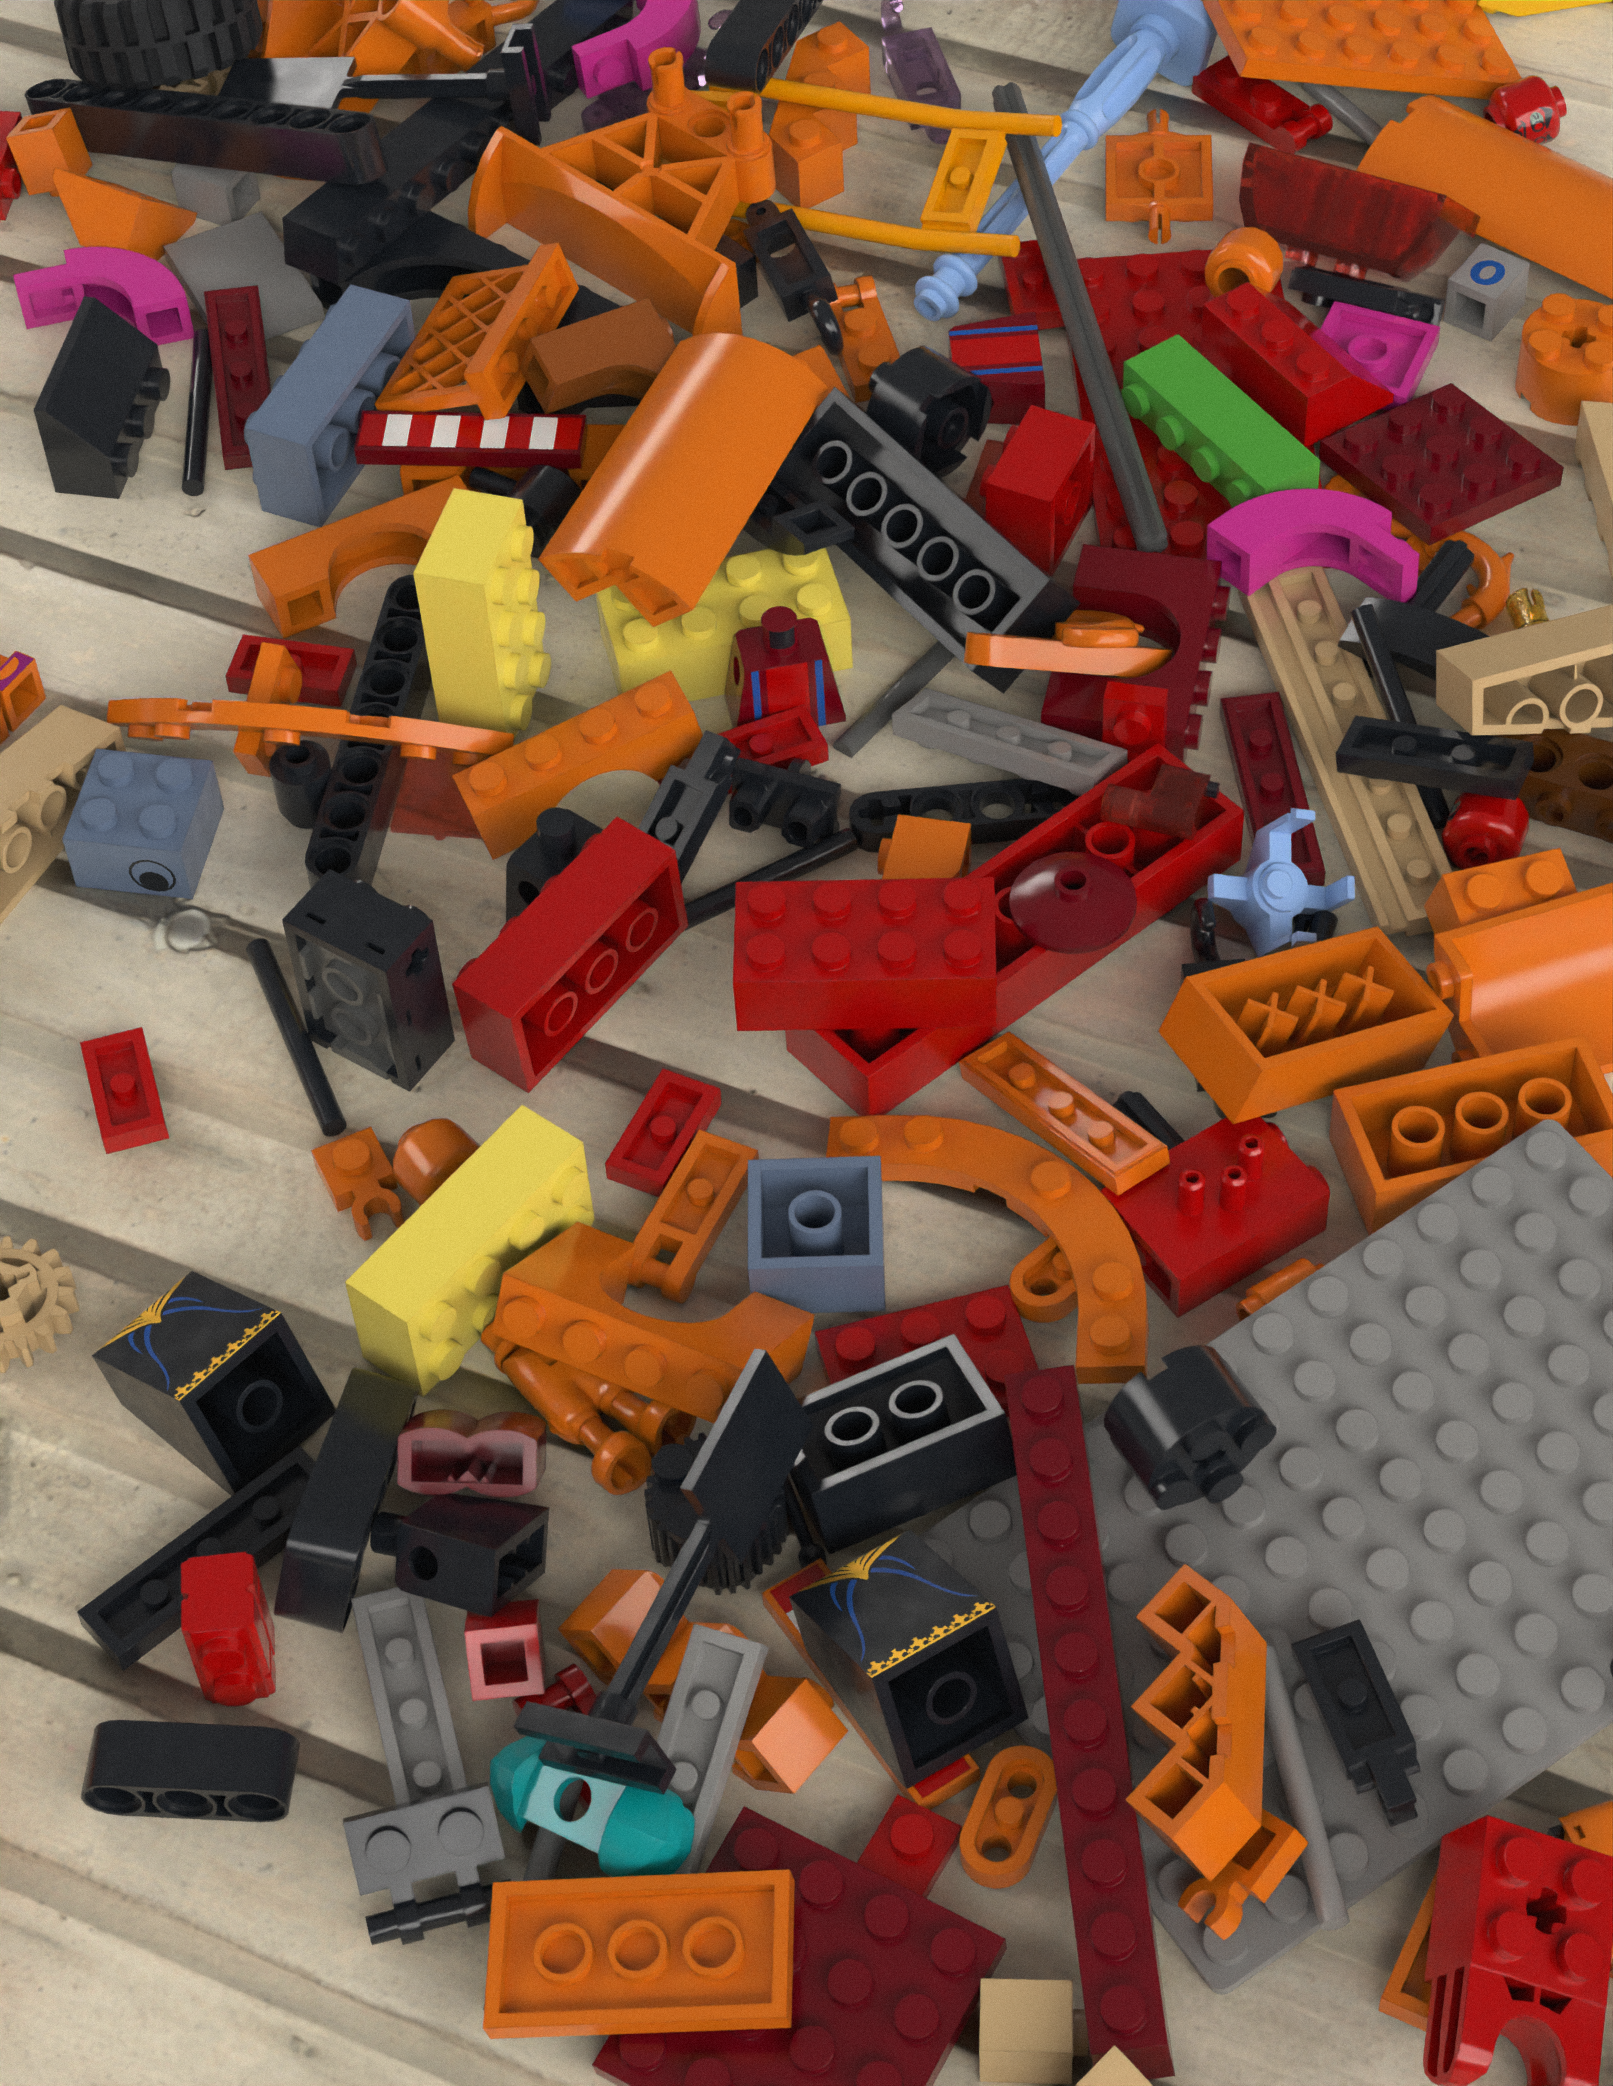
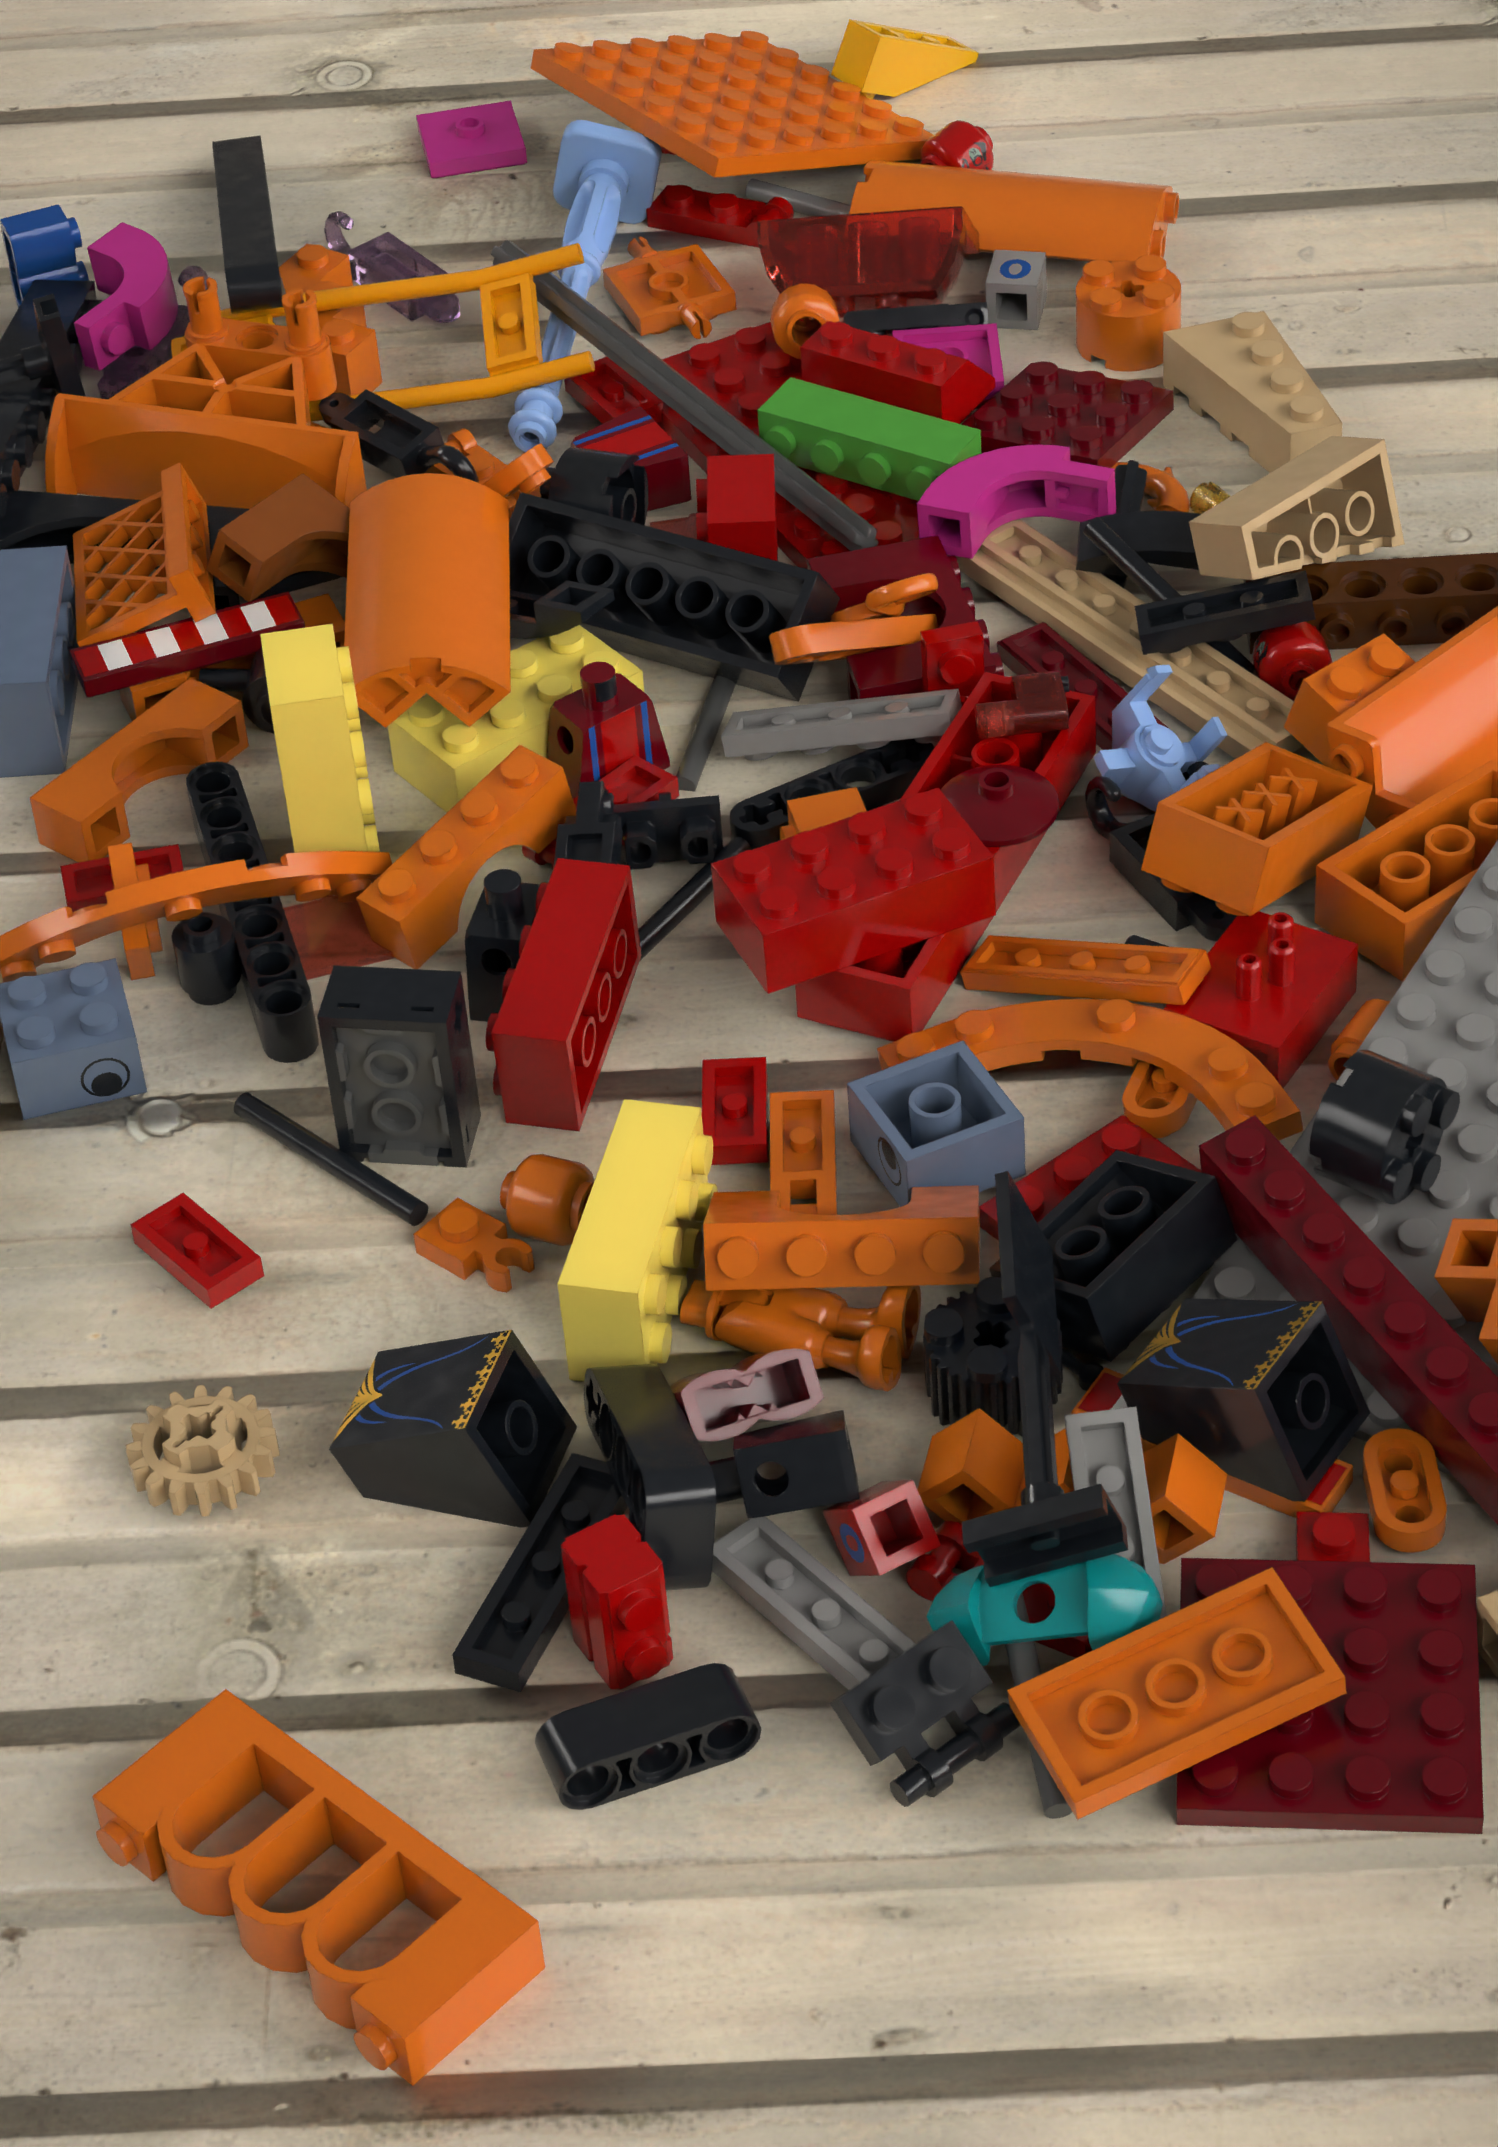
camera: 25 degrees left, 10 degrees down
none -> orange plate [483,443,554,510]

